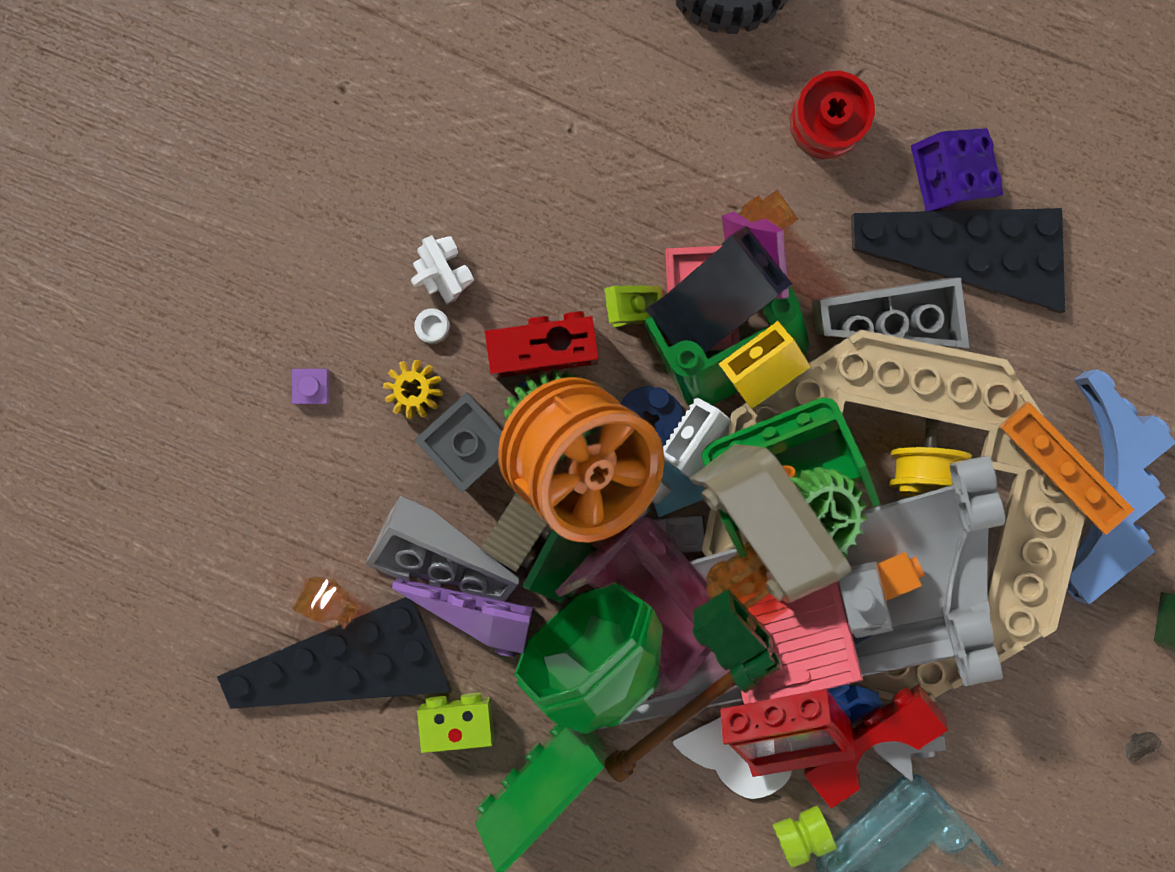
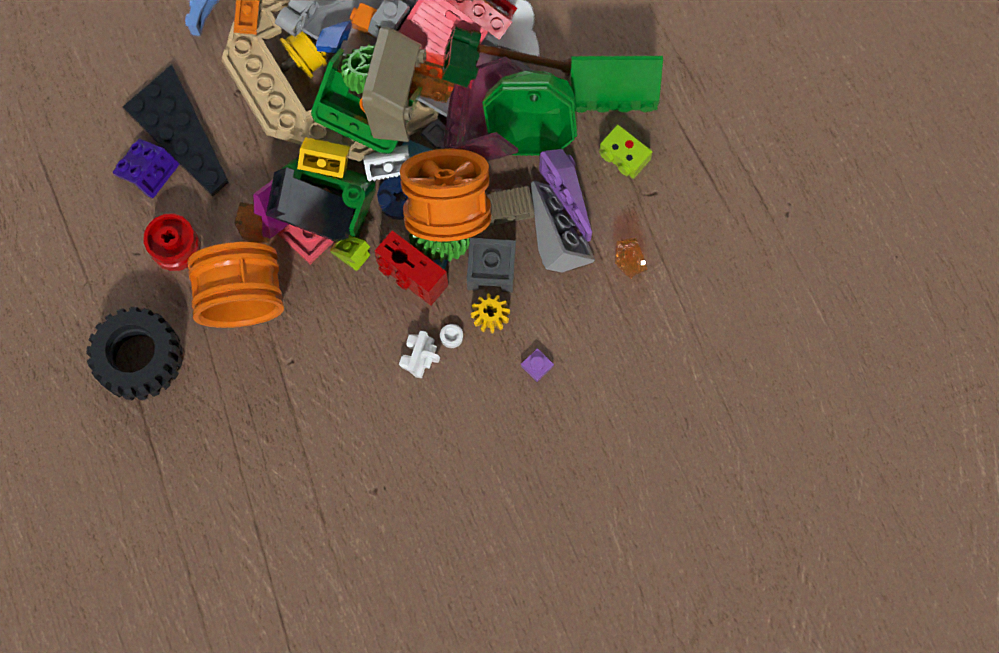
camera: 135 degrees left, 15 degrees down
black wing [217,597,452,709] -> none
dark green slope [522,530,598,603] -> none
light grey wedge [811,277,970,348] -> none
none -> orange wheel [187,242,284,328]
none -> slope [315,21,352,53]

